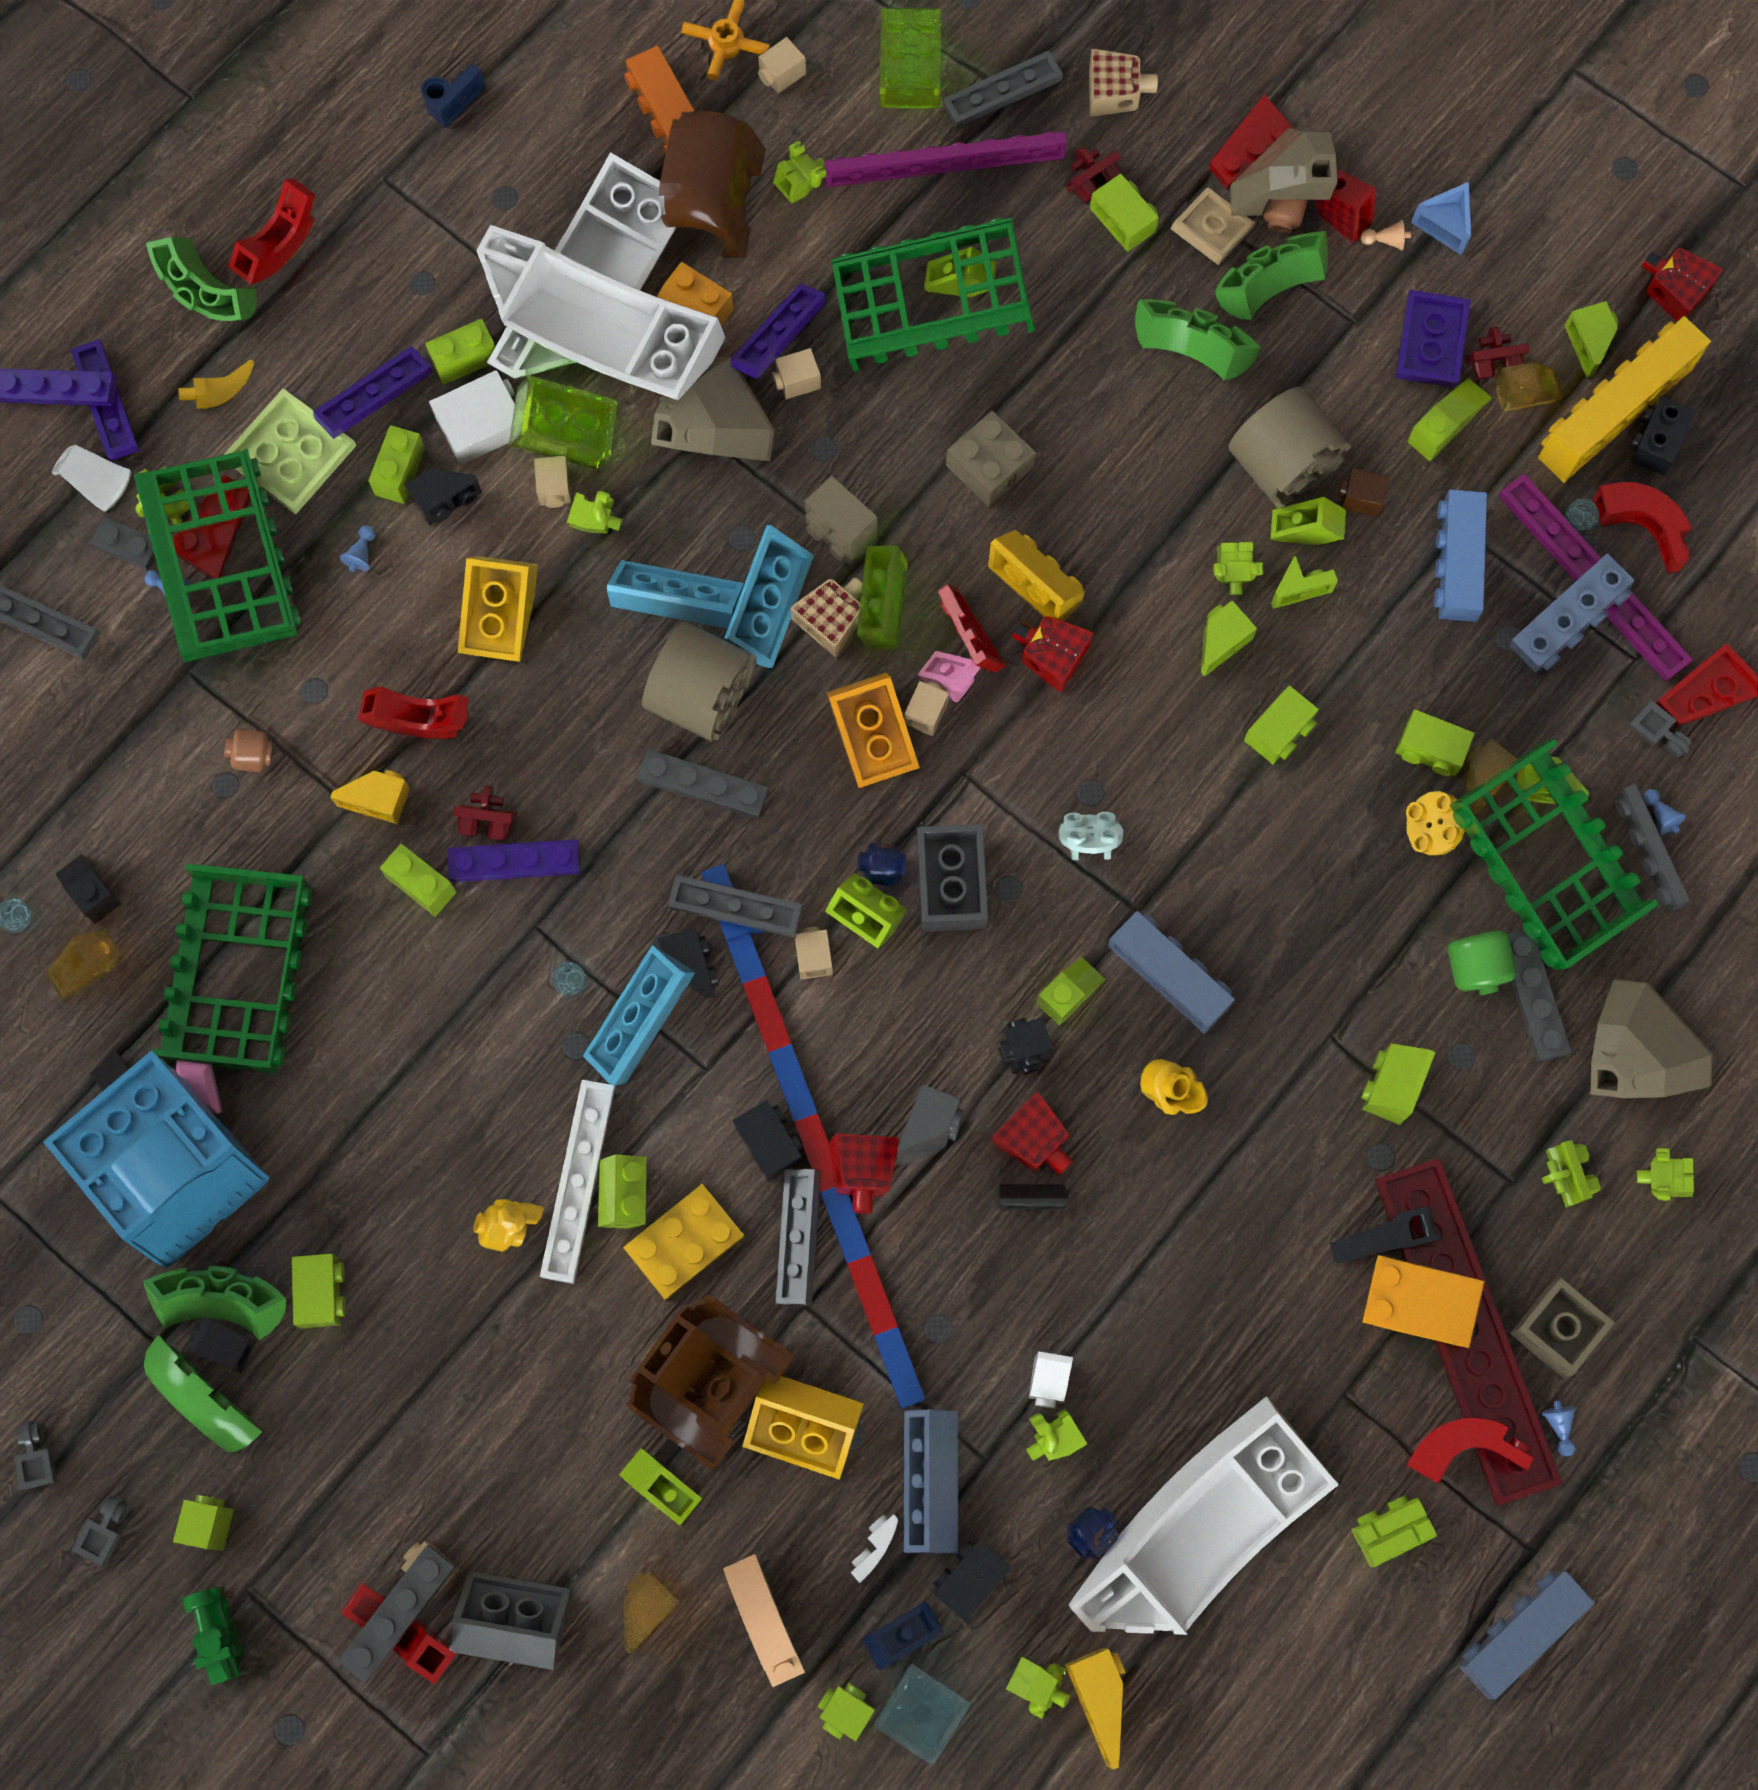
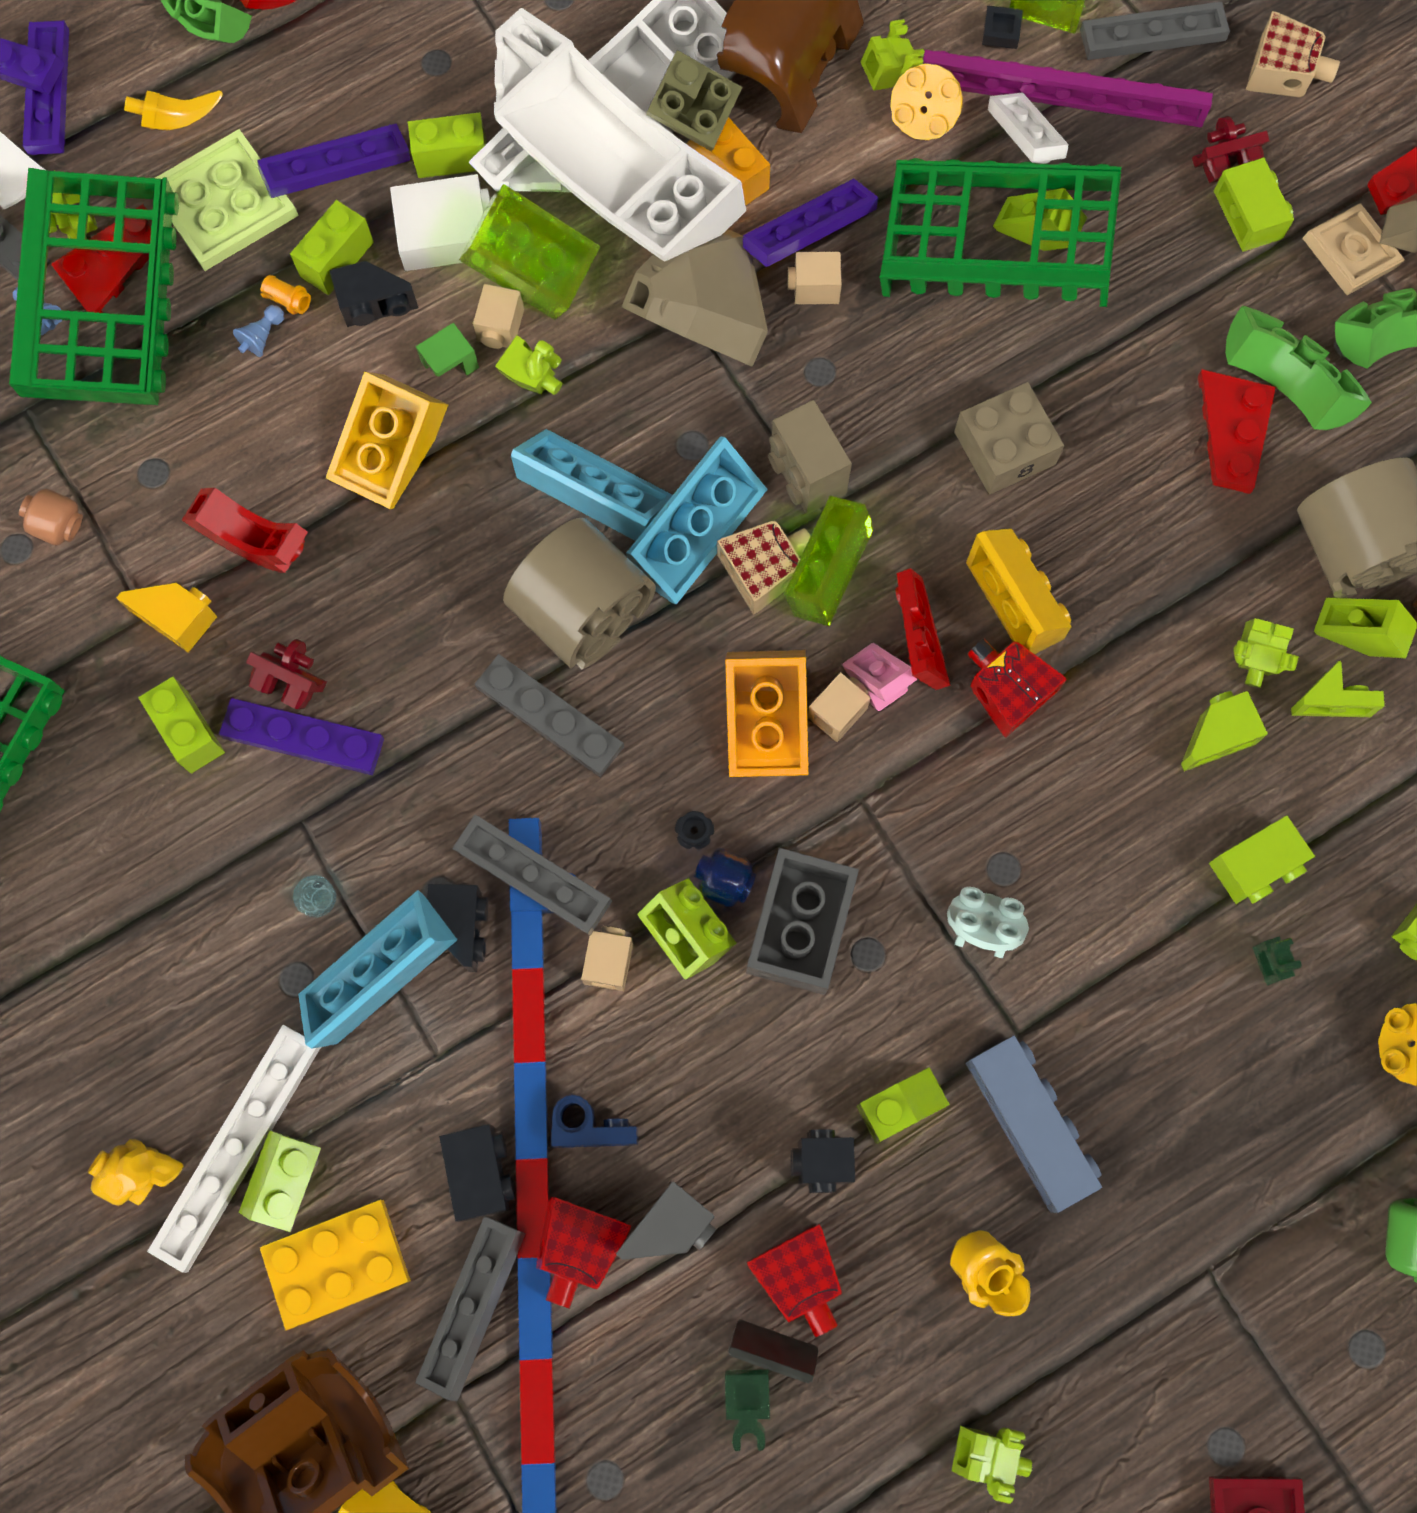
camera: 20 degrees right, 0 degrees up
lime slope [1361,1043,1435,1125] -> none
none -> light orange pin [260,275,311,315]
none -> bright green panel [416,323,479,376]
none -> dark blue plate [551,1095,639,1148]
none -> olive slope [646,50,742,152]
none -> black plate [675,811,714,850]
none -> clear green plate [725,1369,770,1451]
none -> yellow plate [890,63,963,140]
none -> lime piece [951,1426,1032,1504]
none -> black plate [982,6,1023,49]
none -> white plate [988,93,1069,164]
none -> red wing [1198,369,1276,494]
none -> clear green plate [1252,936,1302,986]

